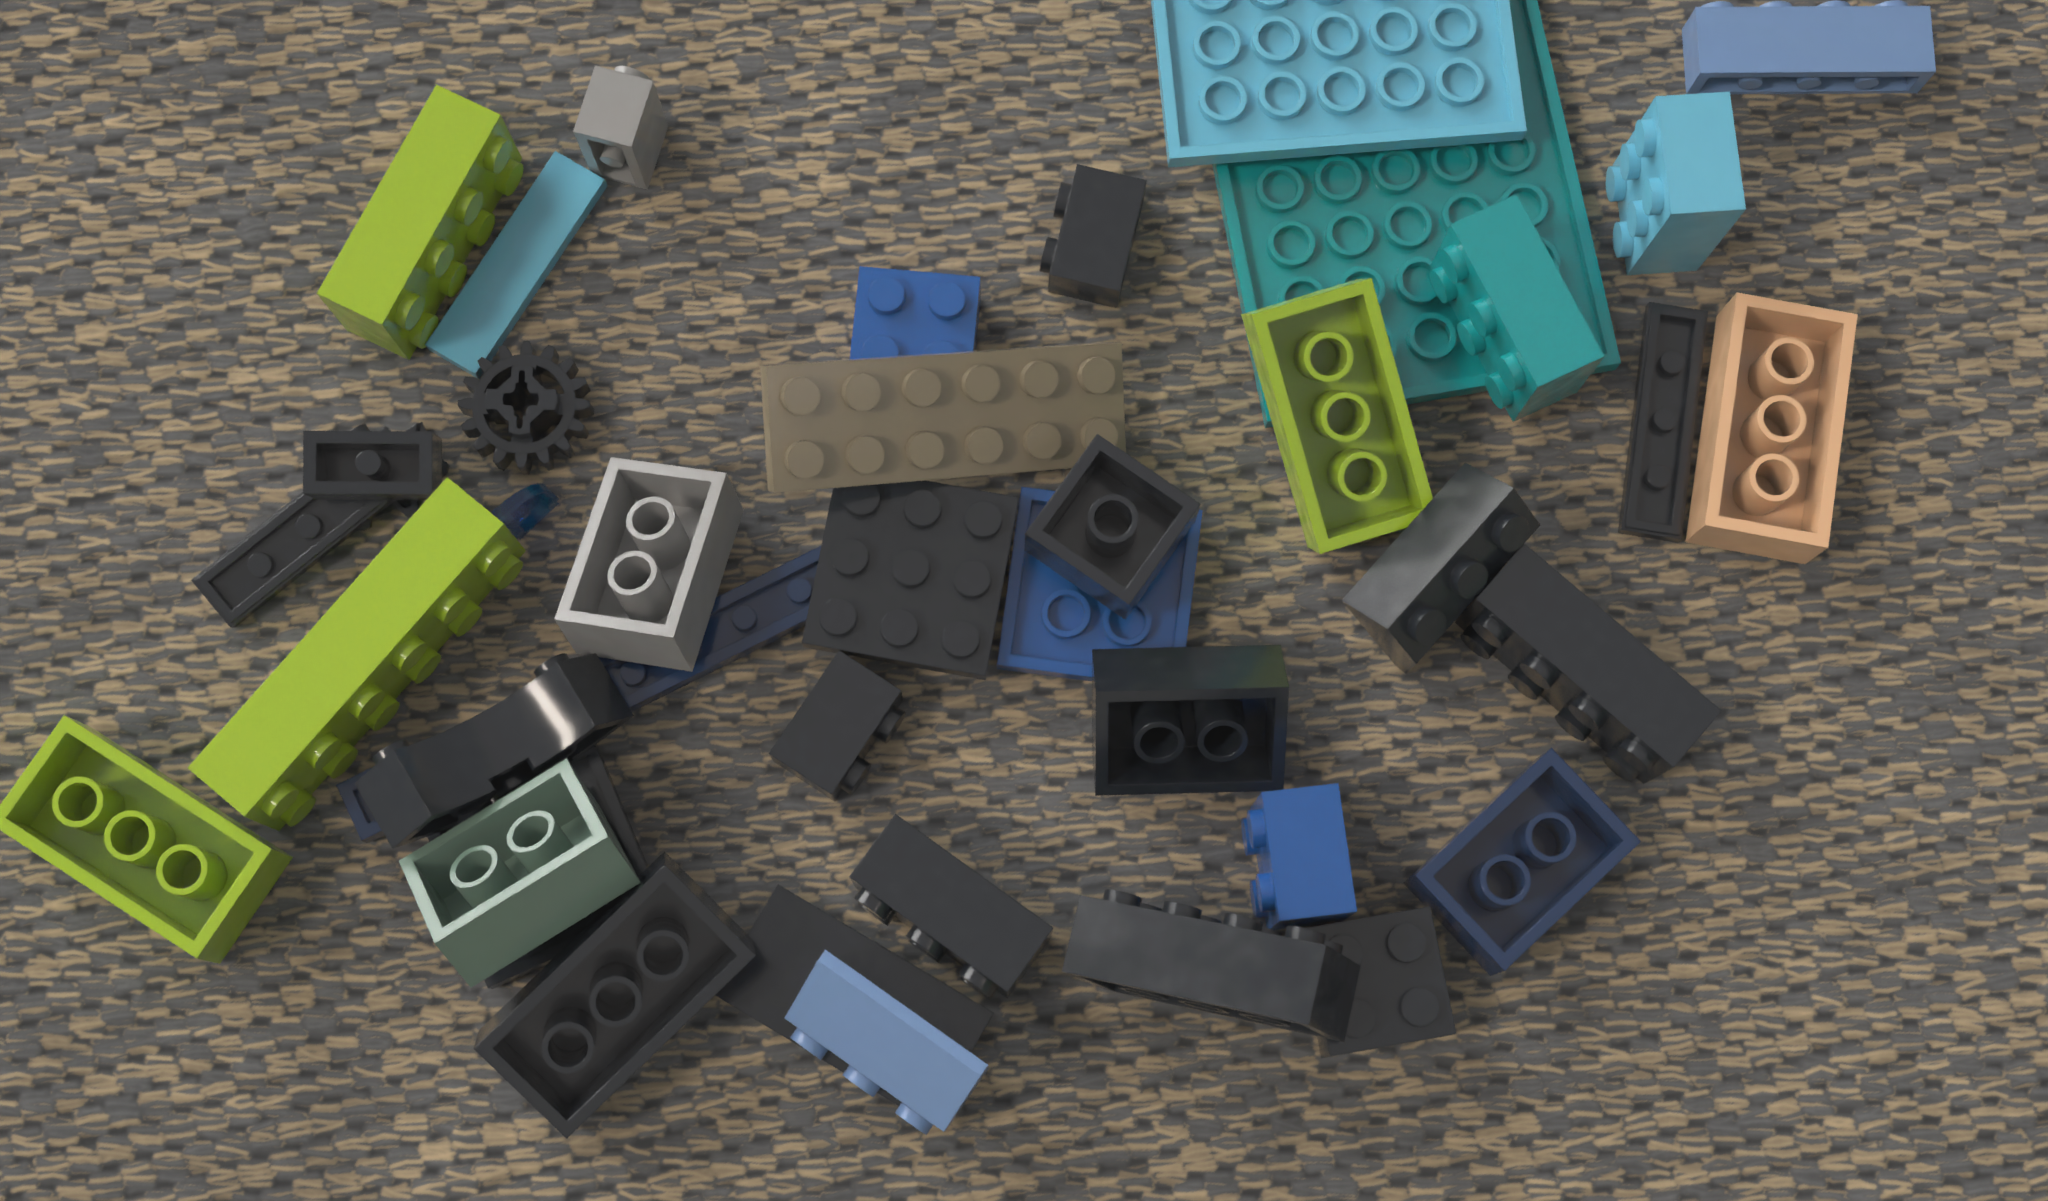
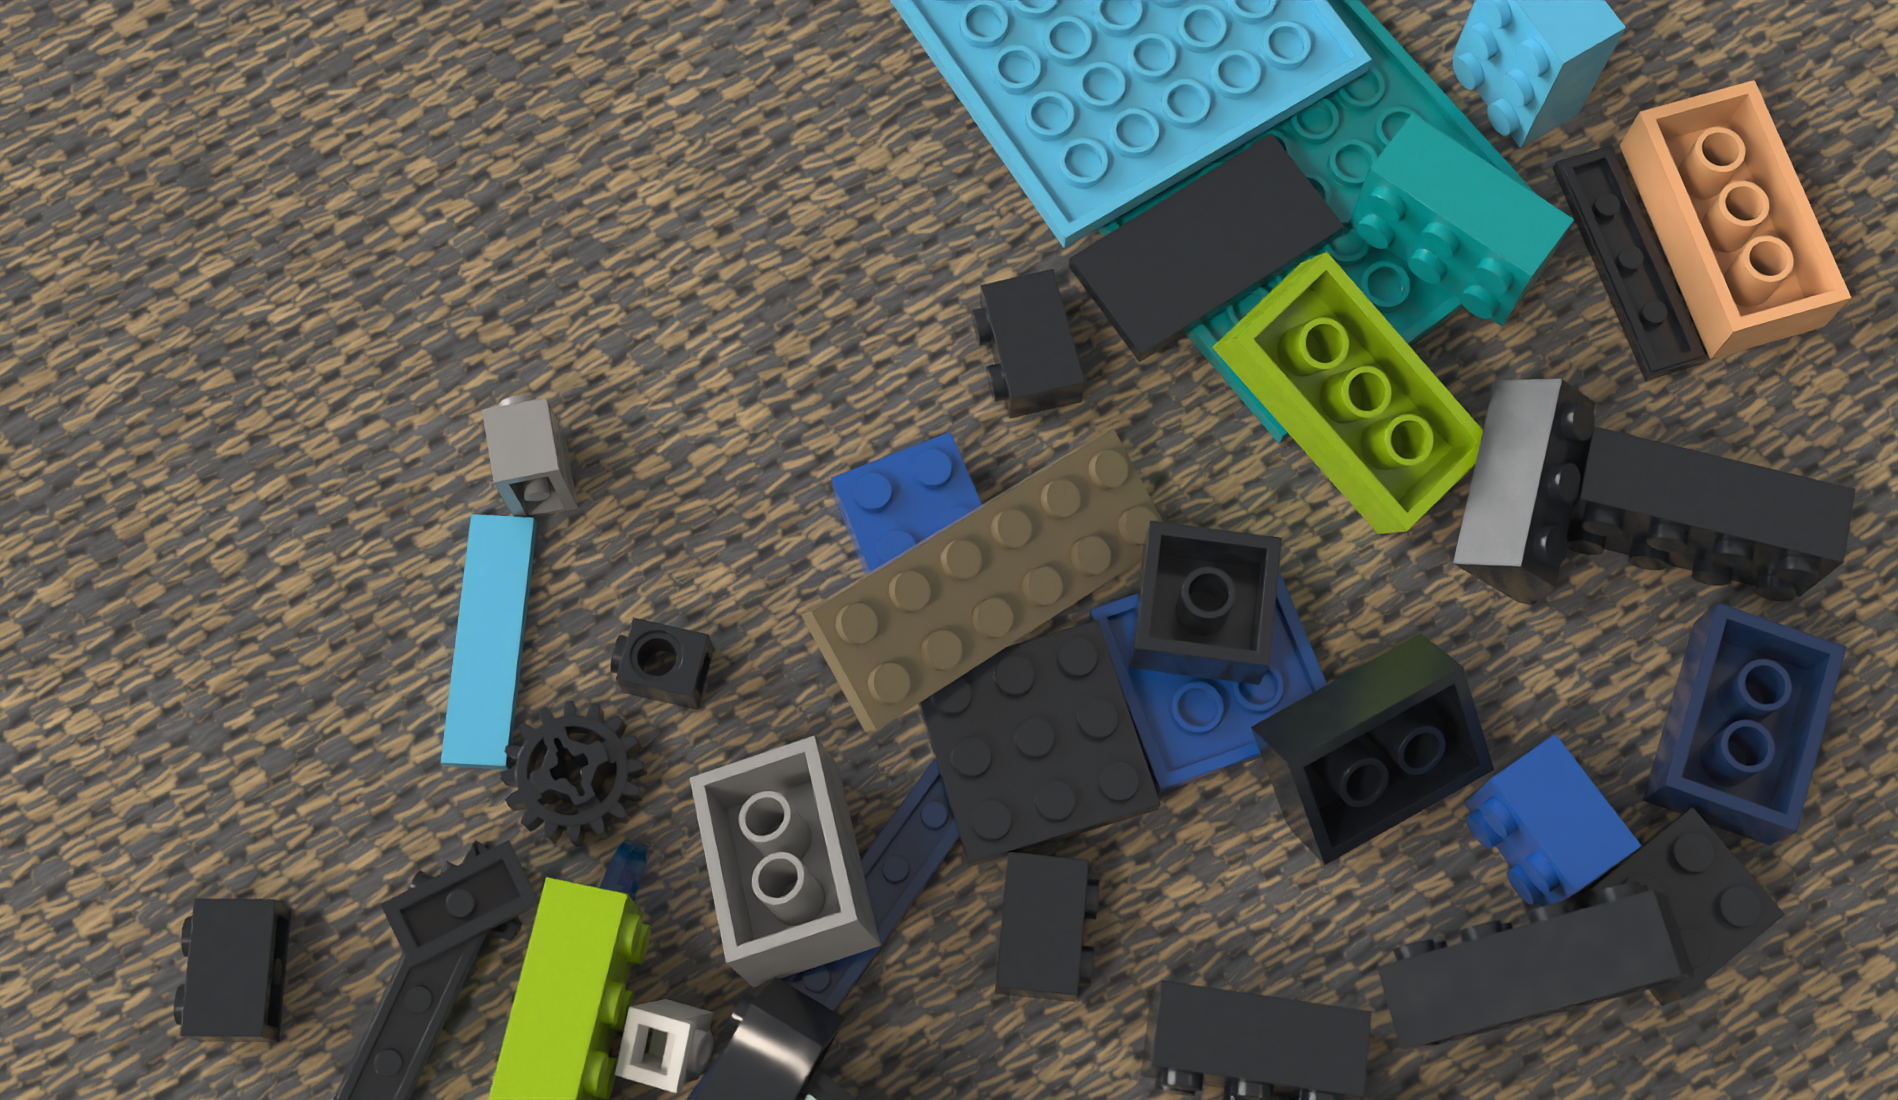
camera: 25 degrees left, 5 degrees down
lime brick [317,85,524,360] -> none
none -> black brick [174,898,292,1042]
none -> black brick [610,617,715,710]
none -> white brick [615,999,714,1093]
none -> black tile [1069,133,1344,363]

